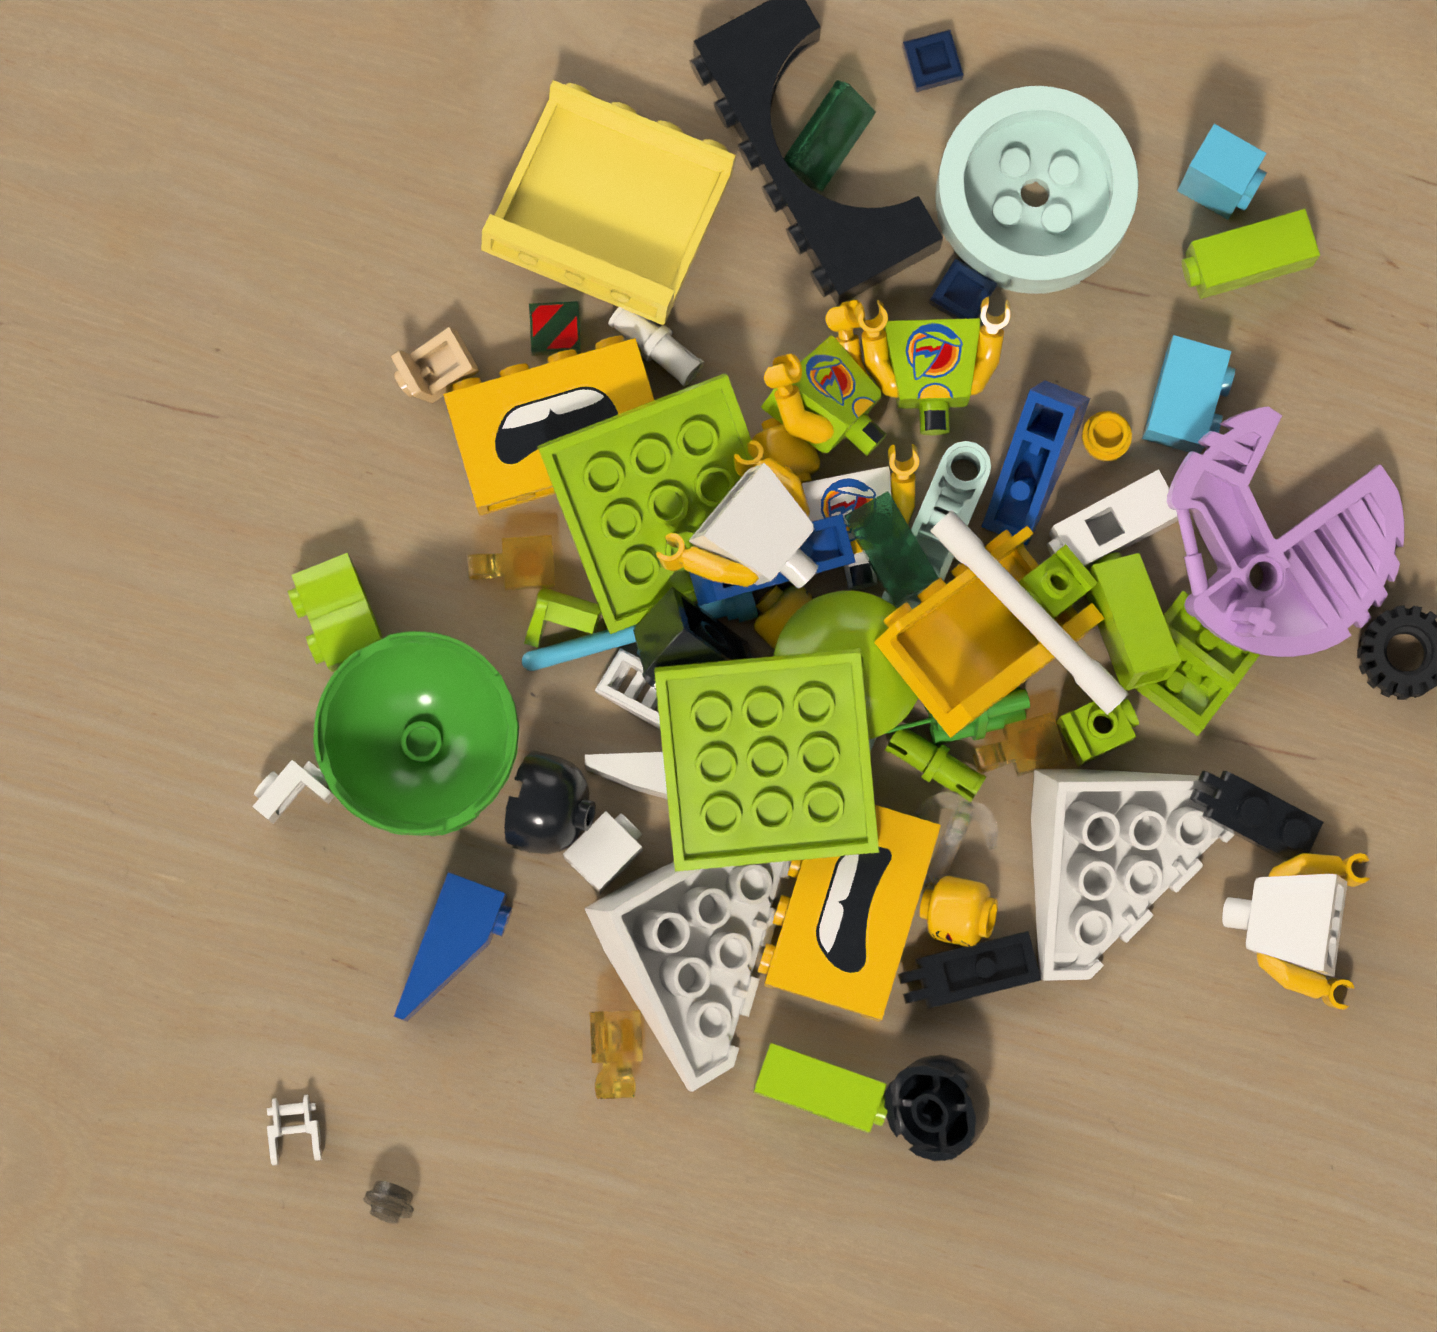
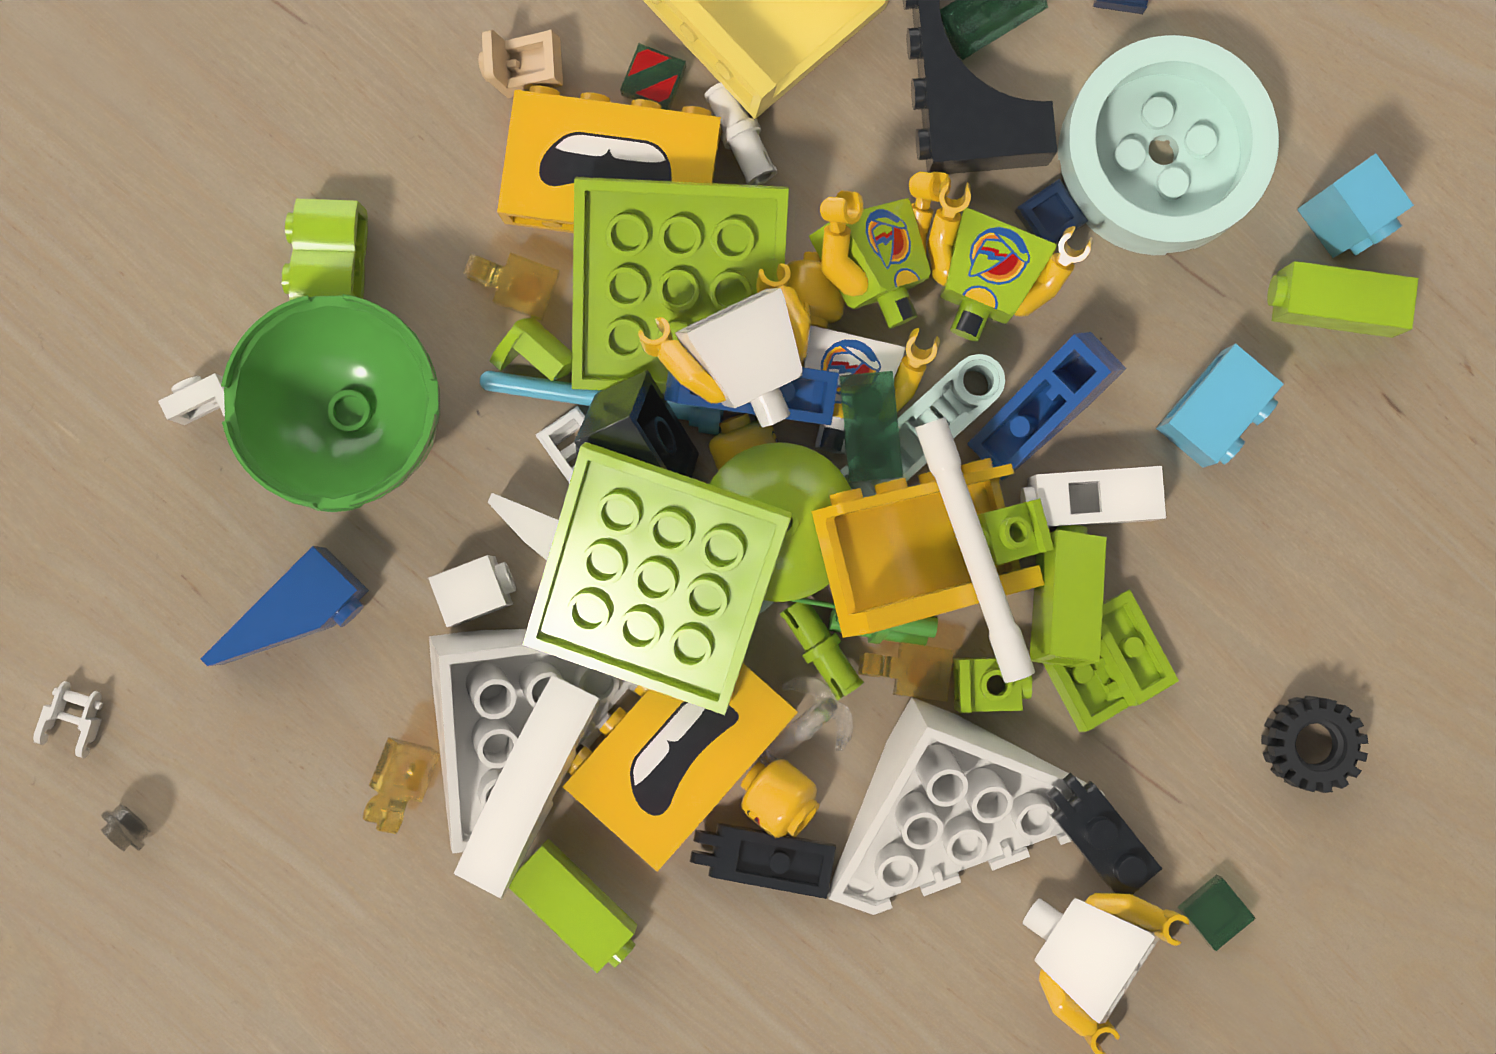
camera: 25 degrees right, 5 degrees up
black cylinder [504,750,596,854] -> none
black cylinder [884,1055,990,1162] -> none
yellow plate [1082,411,1132,461] -> none
lavender piece [1167,406,1404,657] -> none
none -> white slope [454,675,601,899]
none -> clear green tile [1178,874,1256,951]

